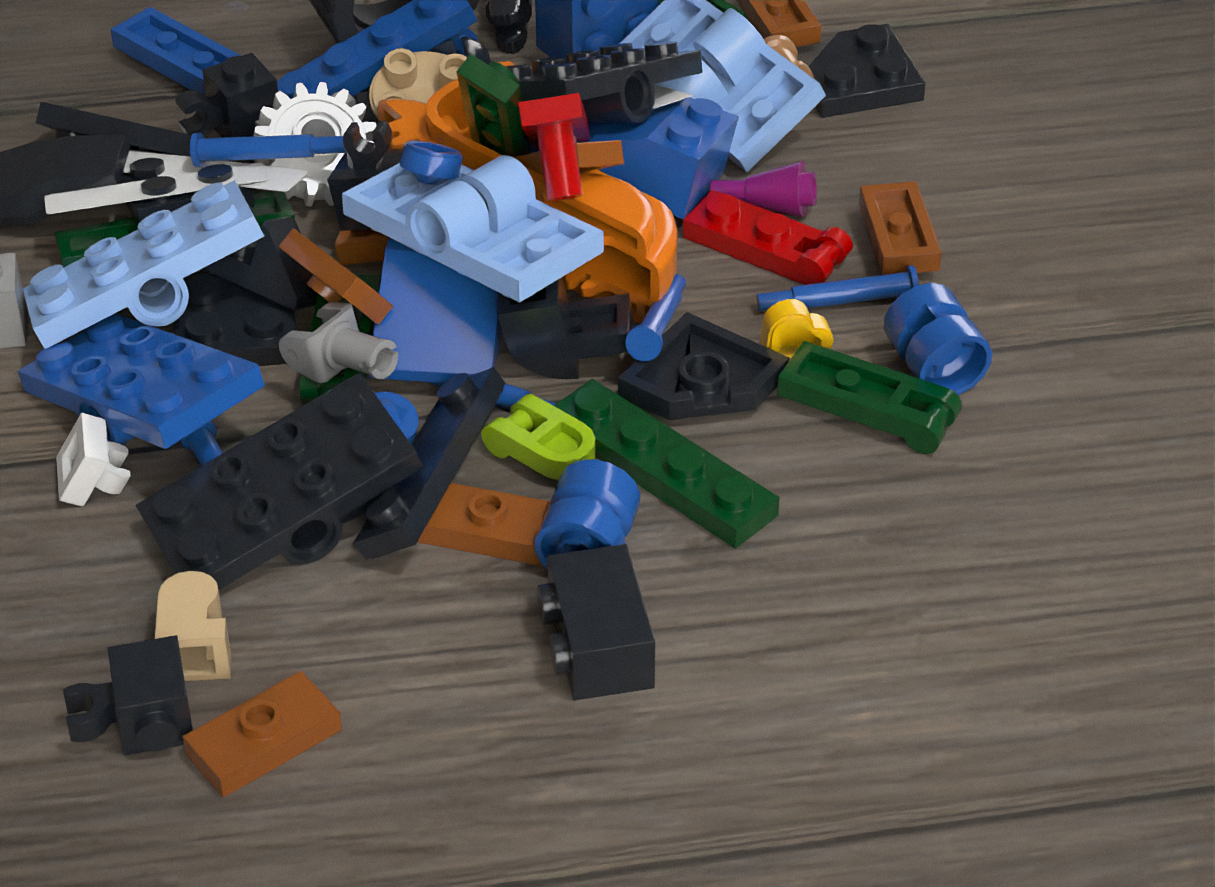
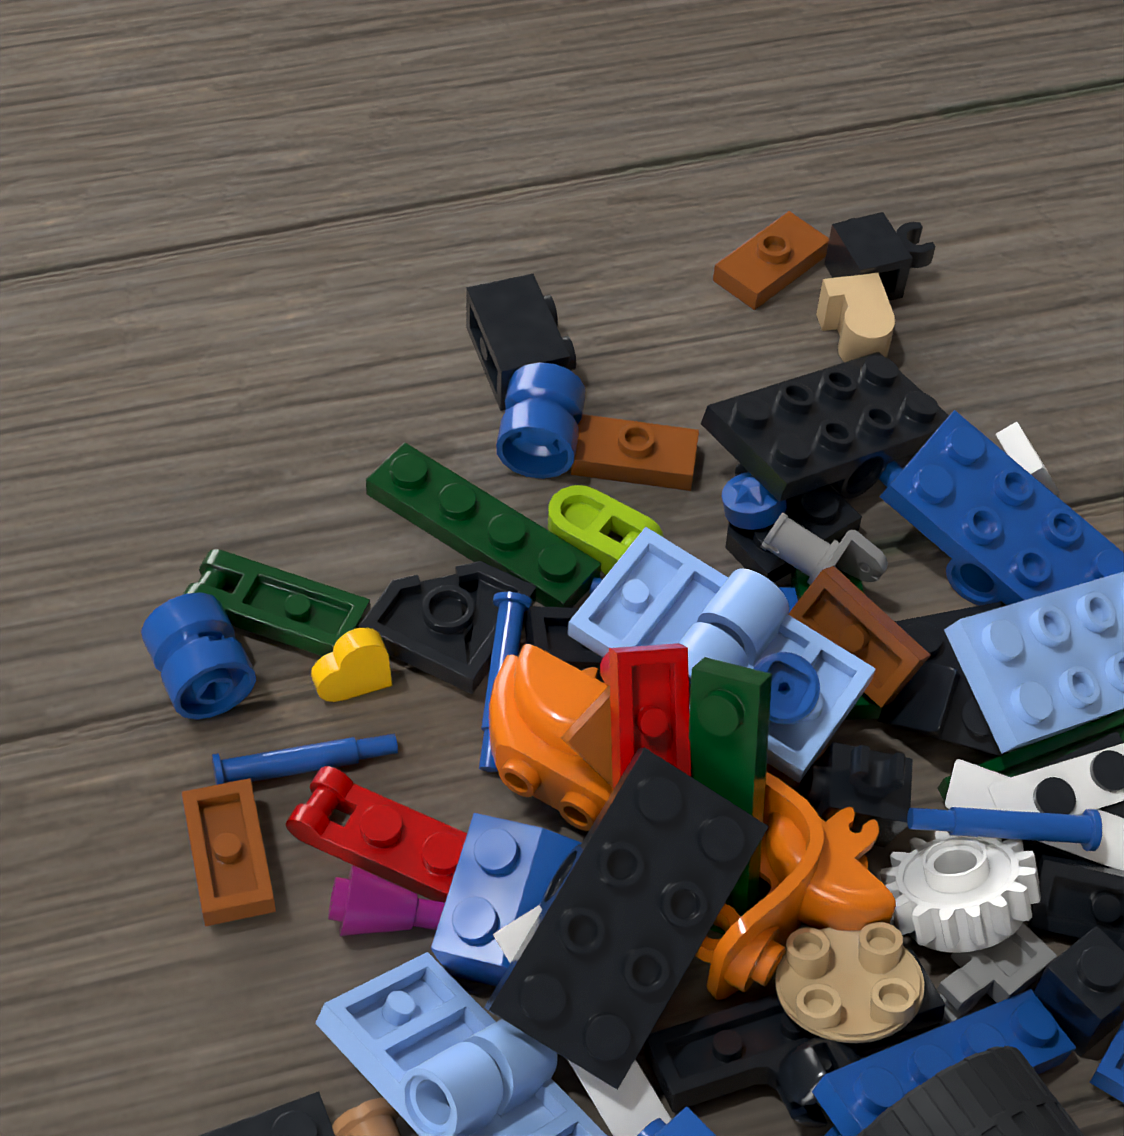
camera: 170 degrees right, 10 degrees up
black plate [353,367,506,560] -> none

